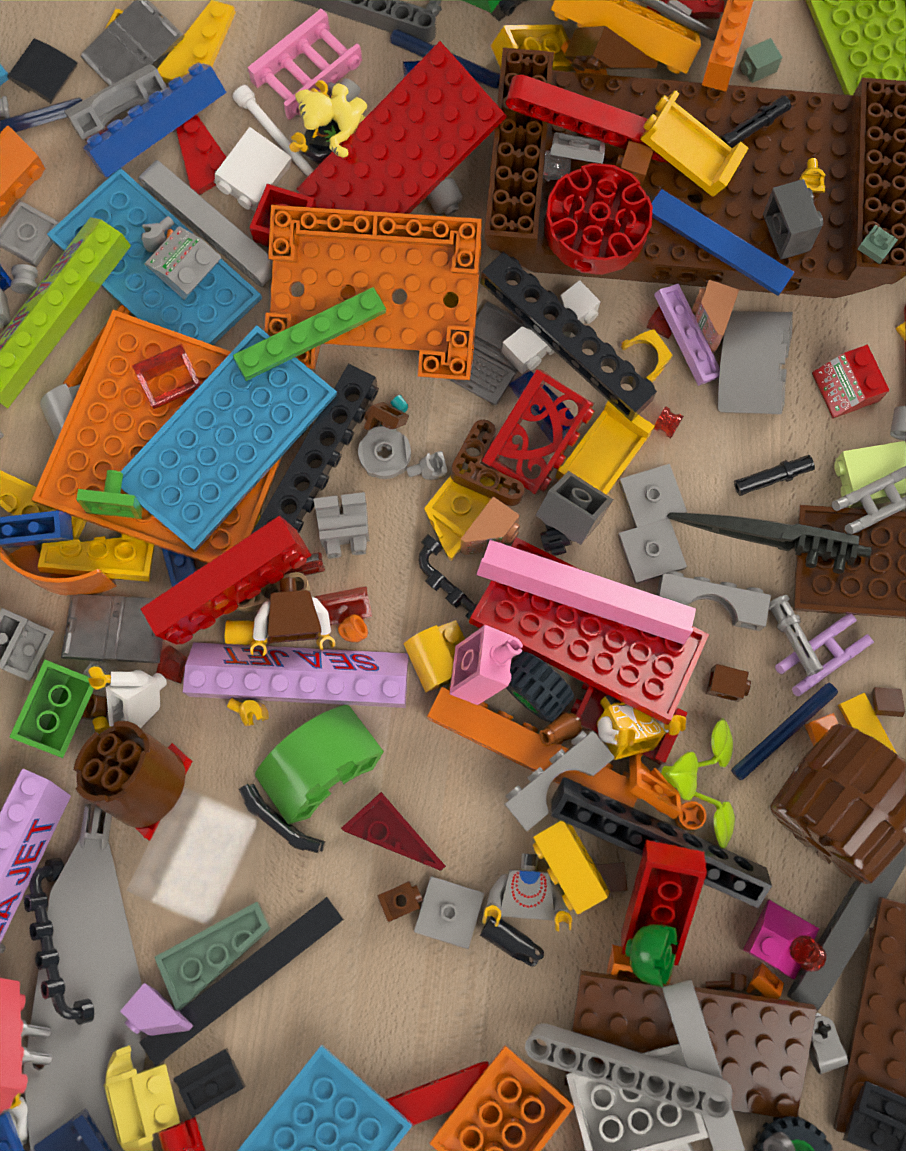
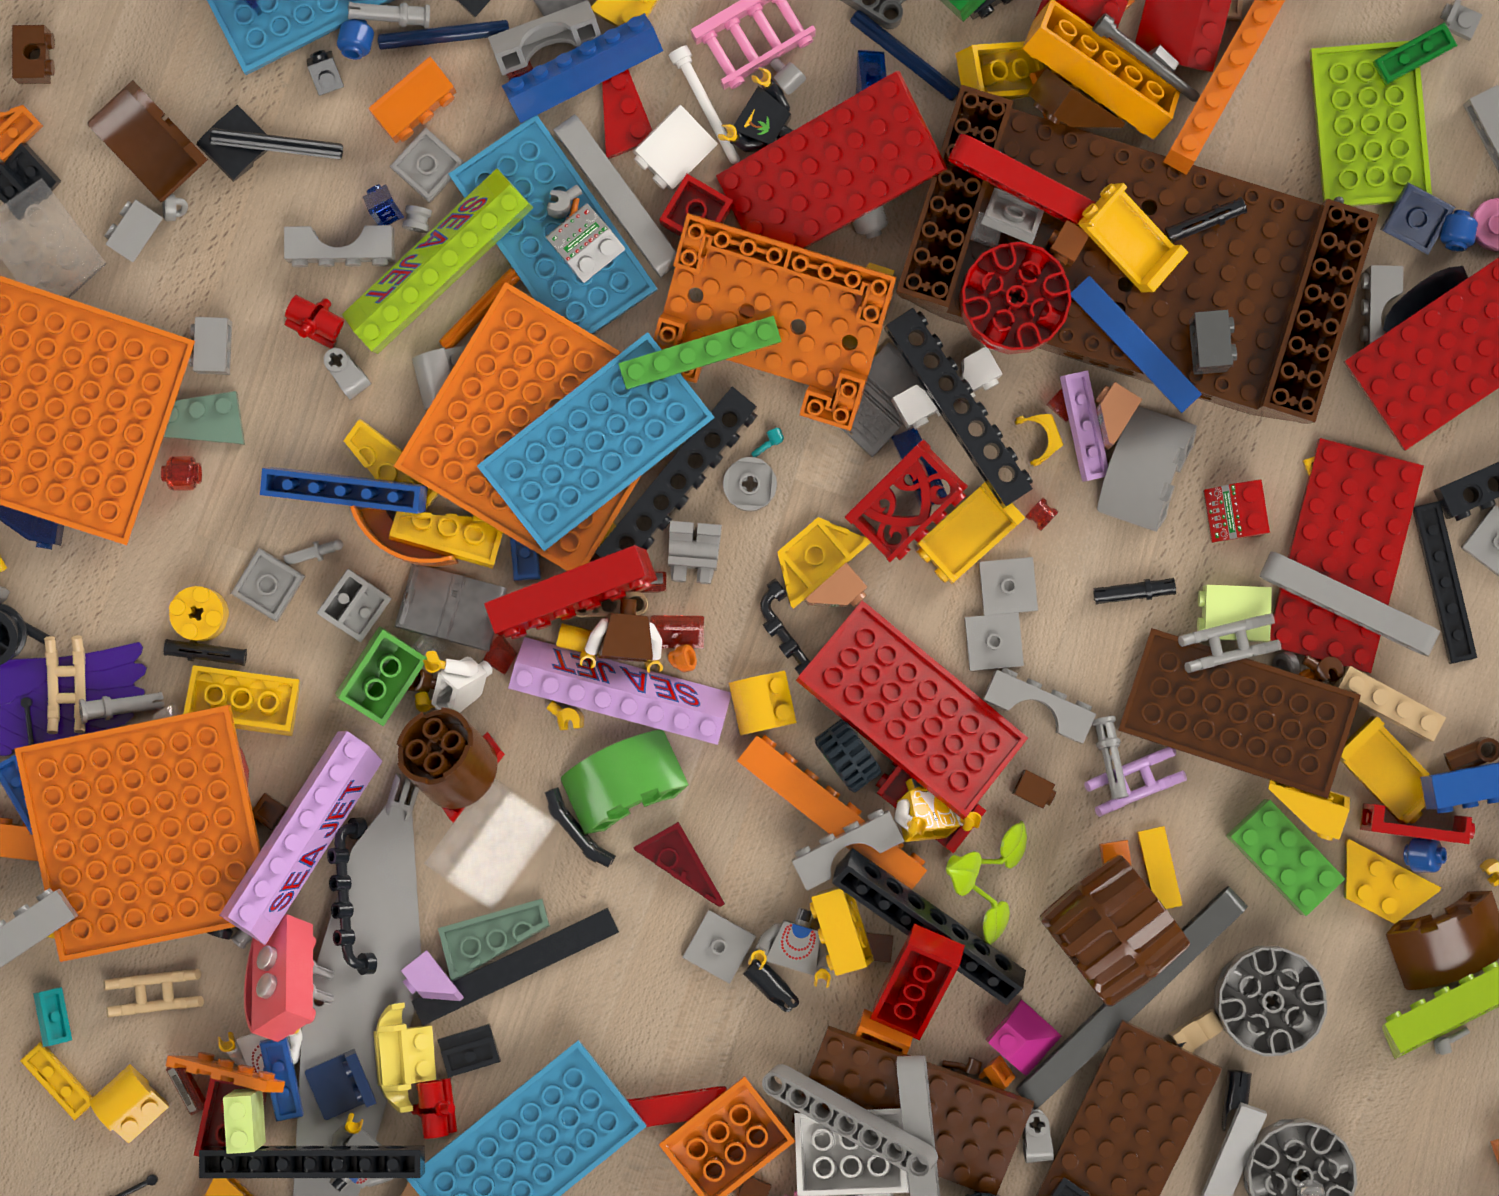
camera: 15 degrees right, 10 degrees up
bright green tile [76,470,143,519] -> none
clear red tile [132,344,201,410] -> none
light yellow animal [295,83,367,158] -> none
reddish brown bracket [364,402,409,431] -> none
reddish brown brick [377,881,423,922] -> none
light grey piece [407,451,447,480] -> none
reddish brown beam [450,419,525,506] -> none
bright pink brick [450,625,523,705] -> none
bright pink tile [477,540,696,644] -> none
dark grey brick [535,471,614,545] -> none
black gear [540,525,572,556] -> none
dark orange cone [540,712,582,746] -> none
green cylinder [625,924,677,988] -> none
orange wing [629,753,681,819] -> none
pearl dark grey piece [666,513,872,574] -> none
orange wheel [674,801,706,831] -> none
dark blue axle [731,683,838,780] -> none
sand green brick [740,38,783,83] -> none
clear red wheel [790,935,827,972] -> none
yellow piece [800,158,826,193] -> none
sand green tile [858,225,898,264] -> none
reddish brown tile [871,687,906,717] -> none

